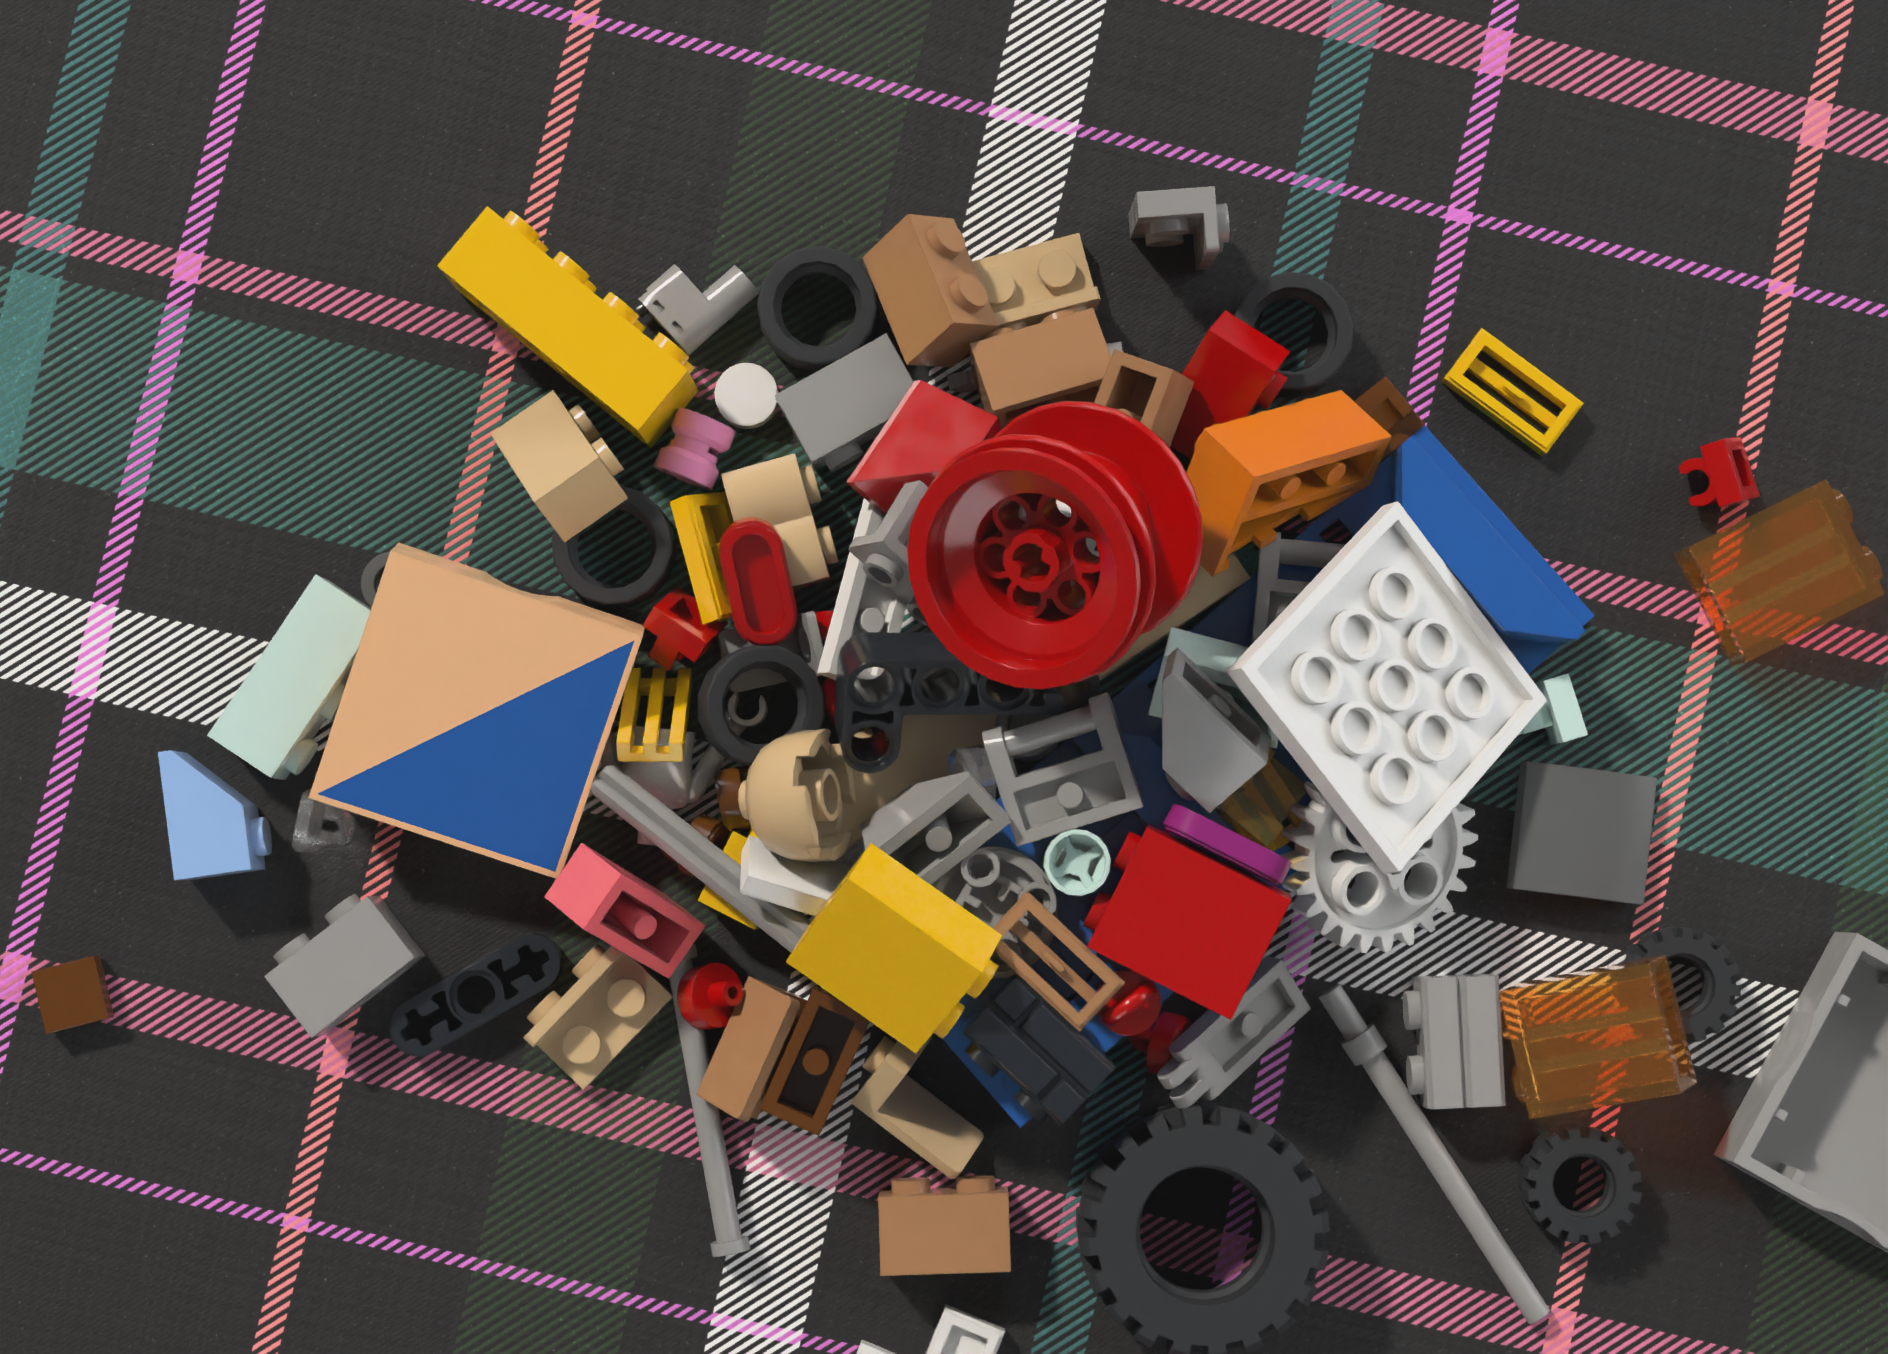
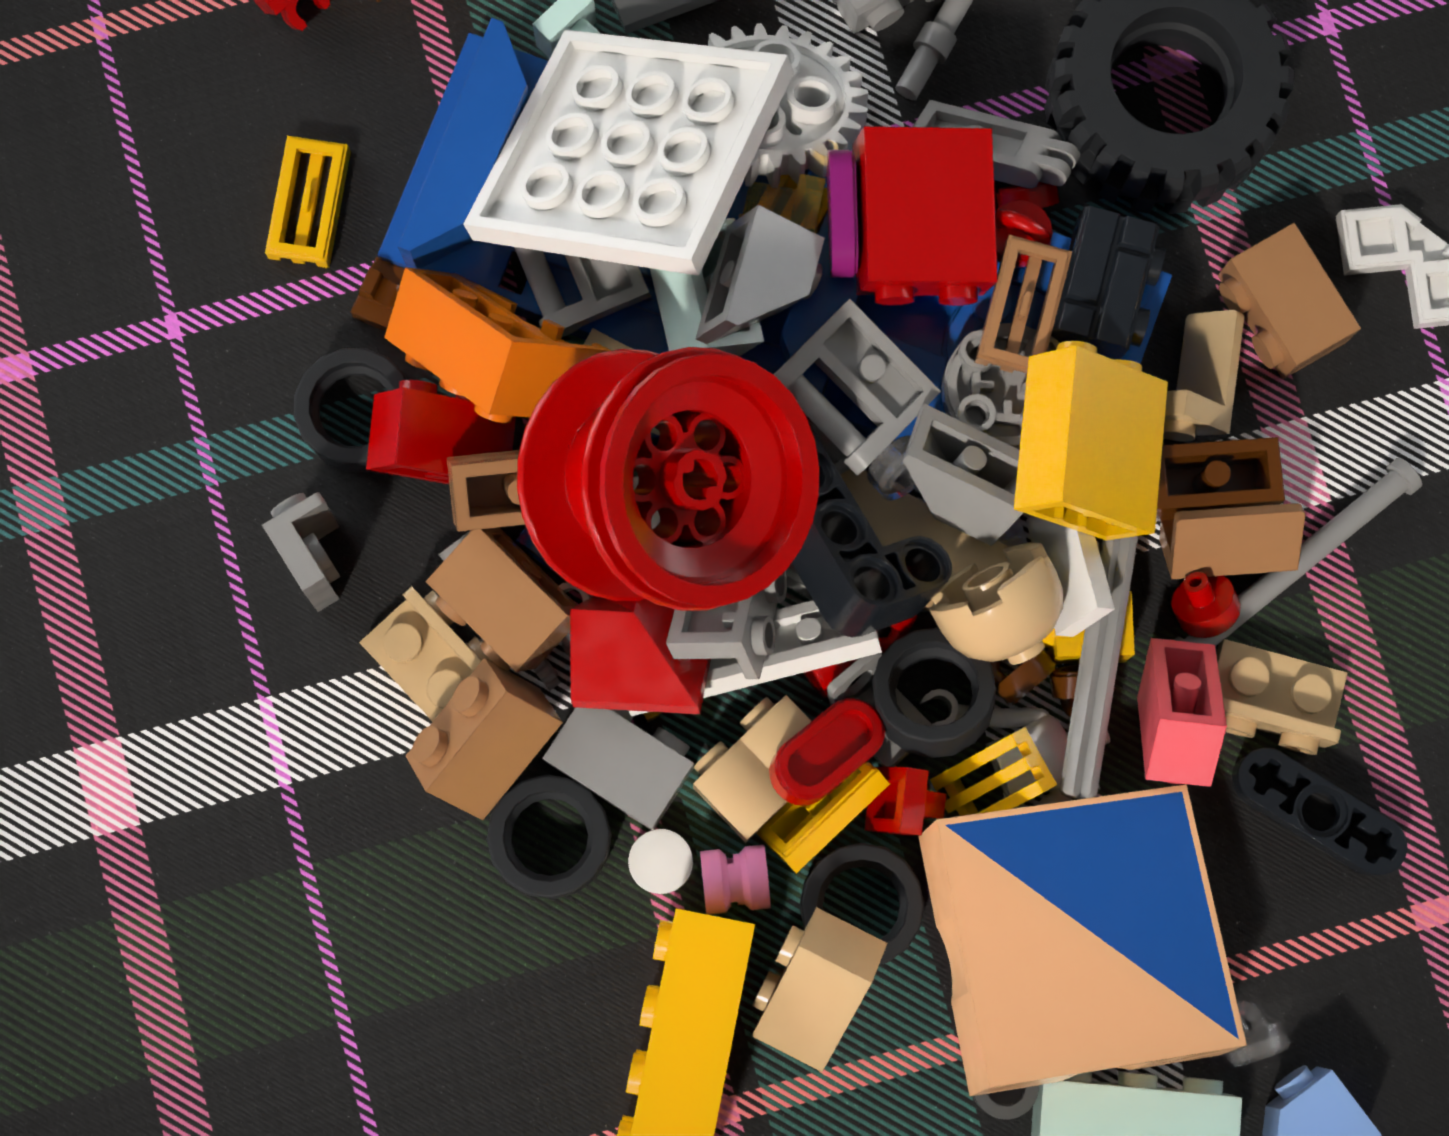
camera: 120 degrees left, 5 degrees down
light grey brick [264,894,426,1038] -> none
light grey piece [634,264,759,356] -> none
light aqua wheel [1043,829,1111,896] -> none

